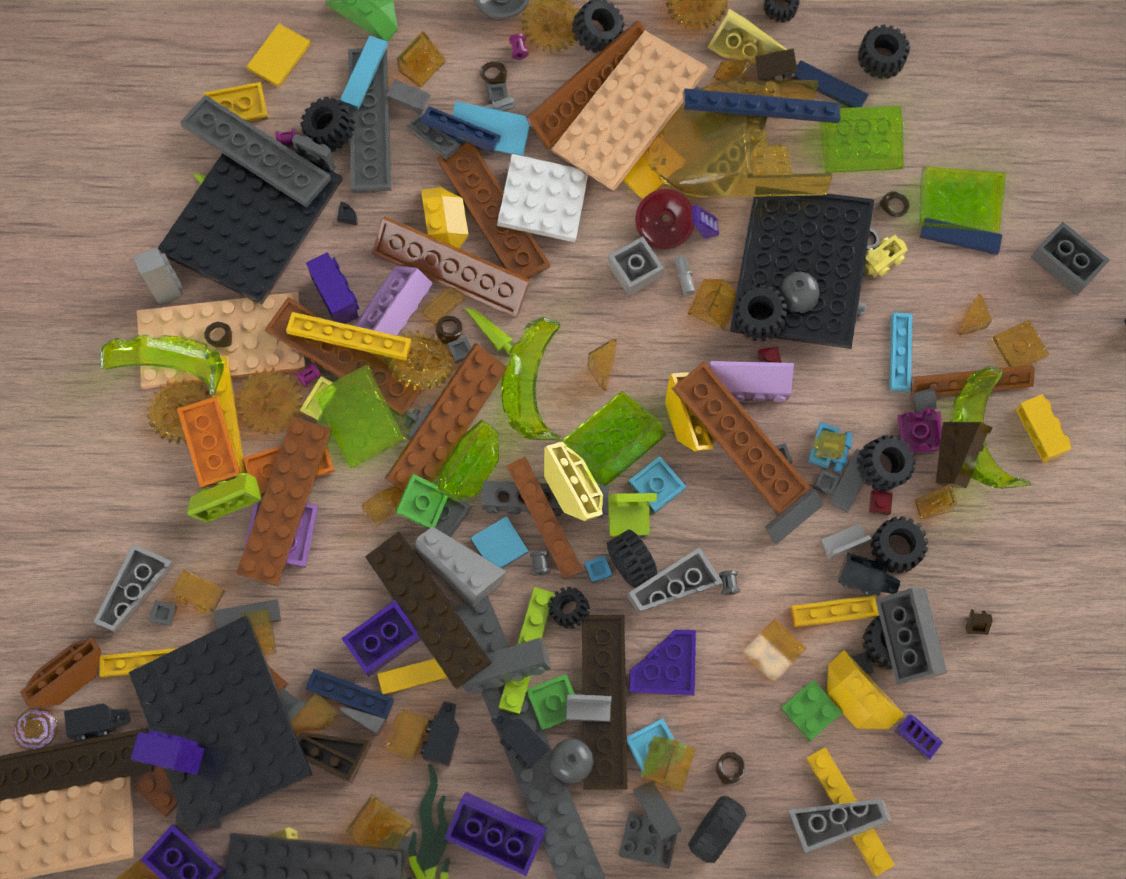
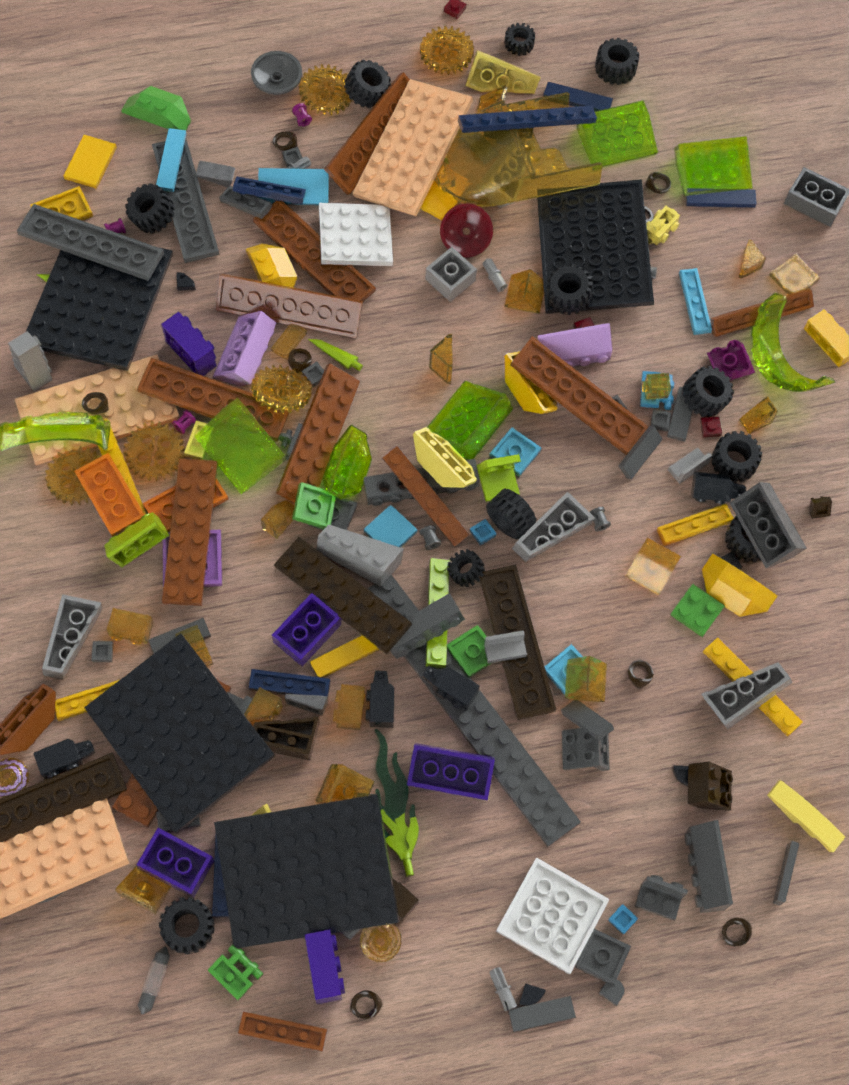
camera: 15 degrees left, 5 degrees down
dark purple brick [131,730,204,775] -> none
yellow plate [286,312,412,361] -> none
dark grey plate [292,134,336,172] -> none
clear yellow slope [397,31,446,87] -> none
clear neon green windscreen [501,317,561,440] -> none
dark grey cylinder [549,739,593,784] -> none
dark purple plate [629,629,696,696] -> none
black tyre [688,796,747,863] -> none
dark purple slope [692,205,719,239] -> none
dark brown slope [755,48,798,83] -> none
dark grey cylinder [779,272,819,313] -> none
dark purple slope [895,713,943,760] -> none
dark grey tile [913,388,937,413] -> none
dark brown wedge [936,422,993,488] -> none

